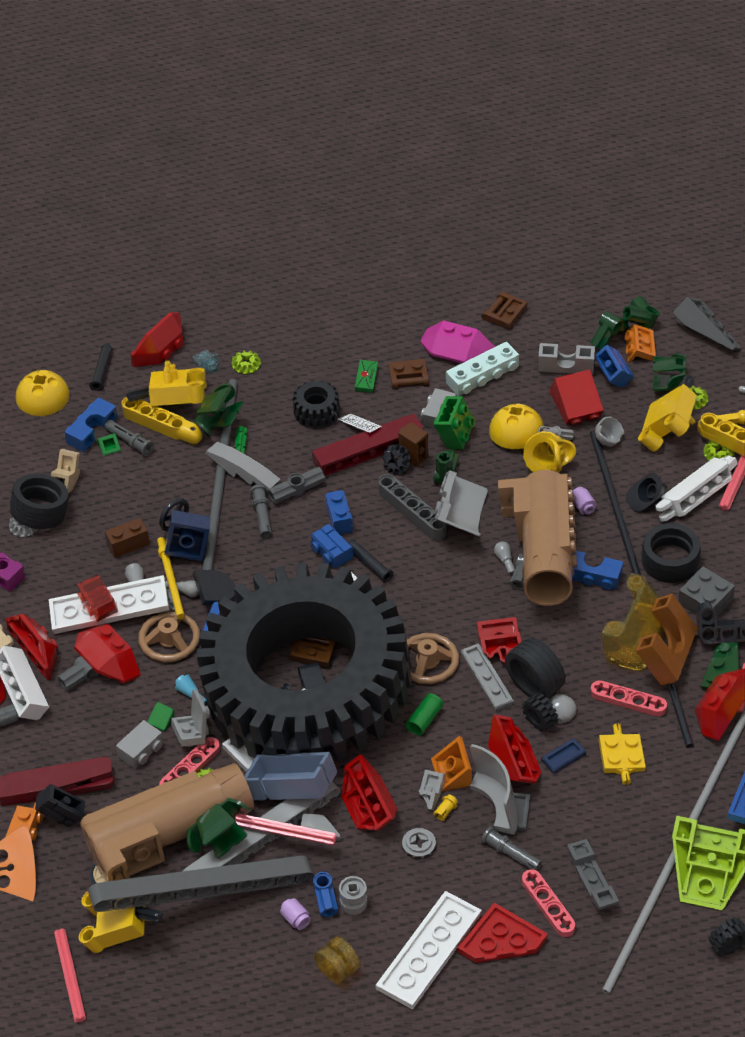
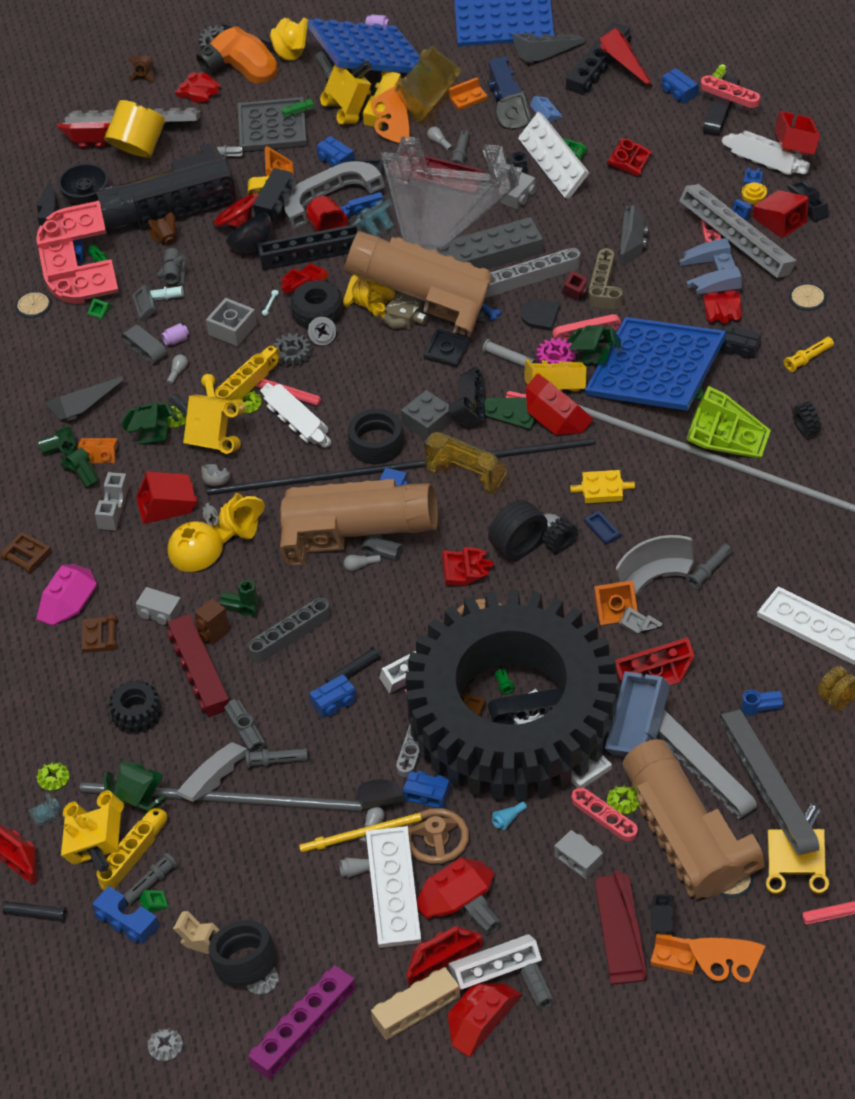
camera: 85 degrees left, 0 degrees up
yellow piece [15,370,70,416] -> none
clear red brick [77,574,118,622] -> none
reddish brown brick [105,518,149,558] -> none
green slope [147,702,175,732] -> none
dark blue piece [159,498,210,561] -> none
light grey bracket [171,689,209,747] -> none
dark green piece [187,798,250,858] -> none
green axle [235,426,248,454] -> none
coral axle [235,814,337,845] -> none
lavender brick [280,898,311,930] -> none
light grey slope [301,814,341,841] -> none
blue brick [325,490,353,534] -> none
clear sticker [338,414,381,433] -> none
light grey wheel [339,876,367,915] -> none
green tile [355,360,378,393] -> none
black gear [382,444,411,475] -> none
light grey gear [402,828,436,858] -> none
yellow pin [433,795,458,821] -> none
green brick [434,396,475,449] -> none
light grey panel [435,470,488,537] -> none
light aqua brick [446,342,519,396] -> none
red plate [458,903,548,963] -> none
light grey tile [461,643,514,711] -> none
red wedge [488,715,542,784] -> none
coral beam [522,870,575,937] -> none
dark grey slope [567,839,619,910] -> none
coral beam [591,681,667,717] -> none
blue brick [595,345,634,387] -> none
black piece [626,473,667,512] -> none
dark orange arch [636,593,697,686] -> none

